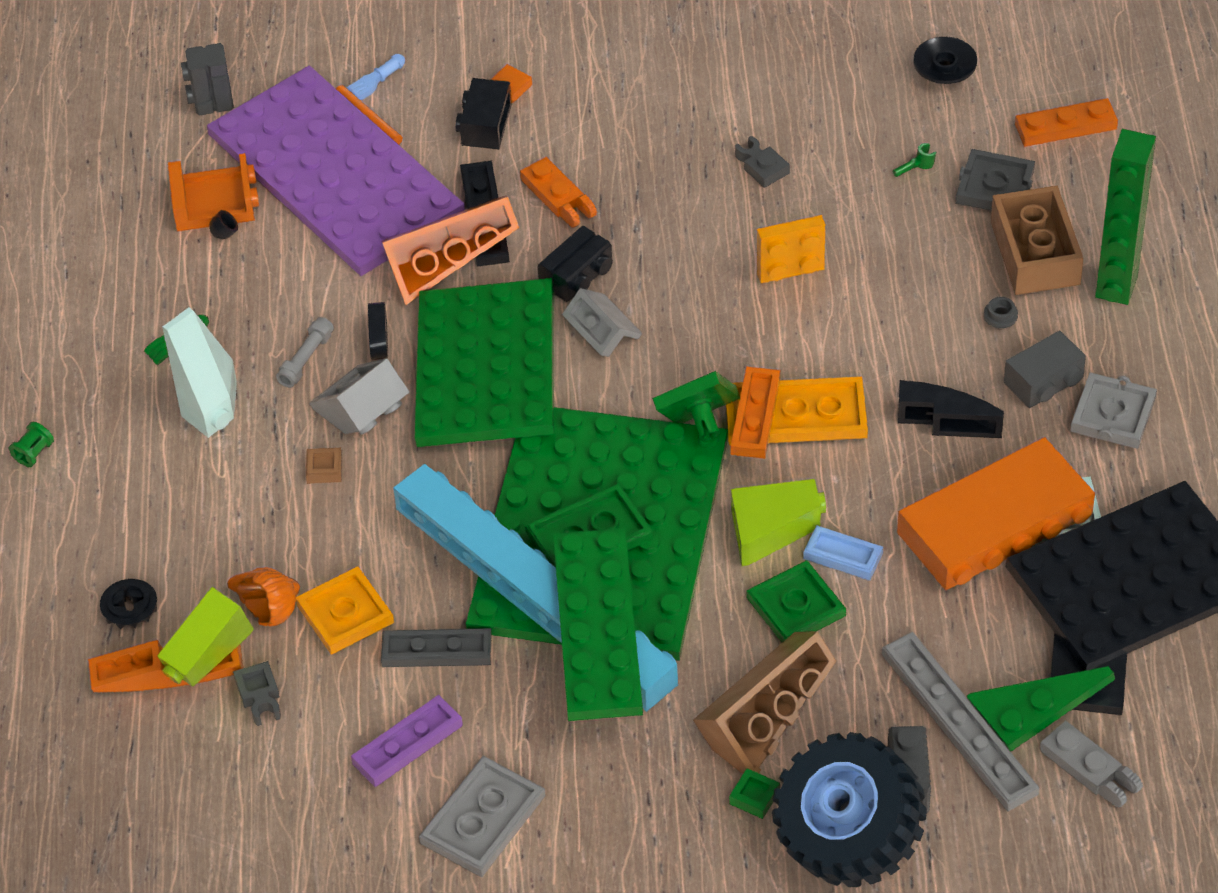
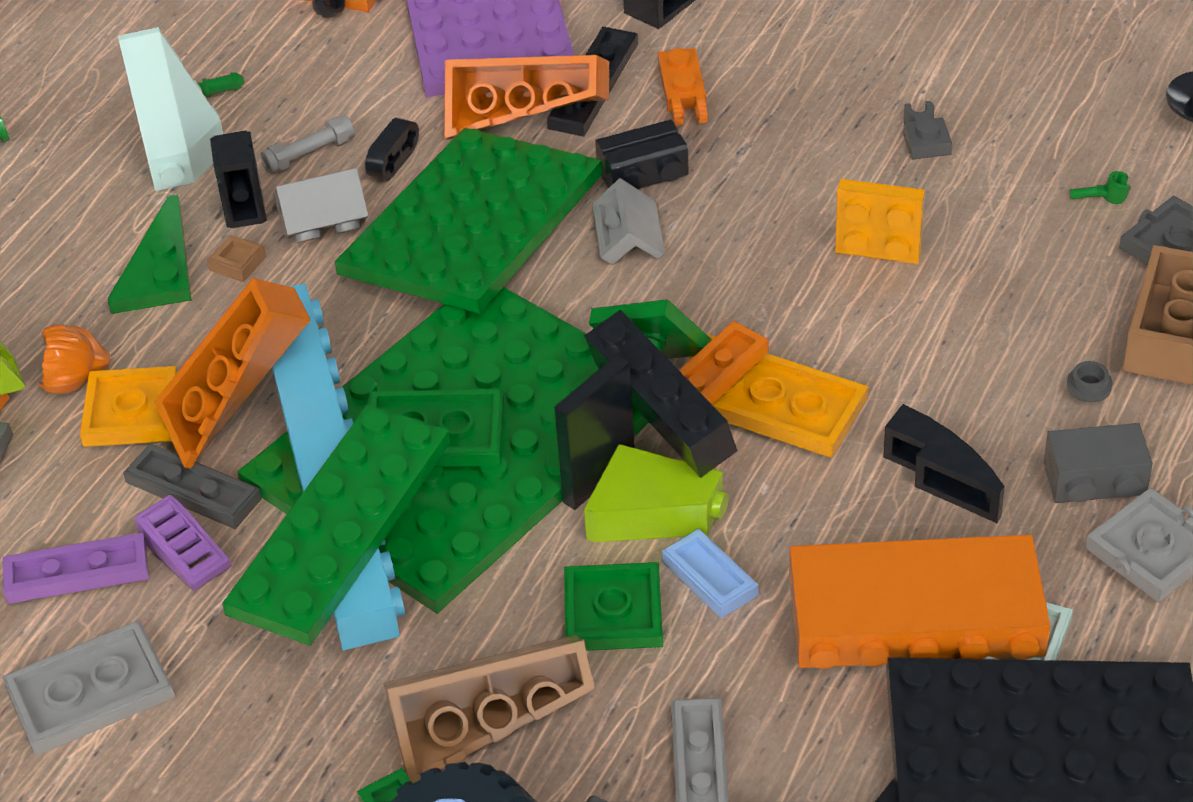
camera: 30 degrees right, 5 degrees down
none -> green wing [108,194,192,314]
none -> medium lavender slope [135,495,231,591]
none -> orange wedge [154,278,311,469]
none -> black brick [210,130,267,229]
none -> black tile [554,355,635,510]
none -> black brick [584,310,737,478]

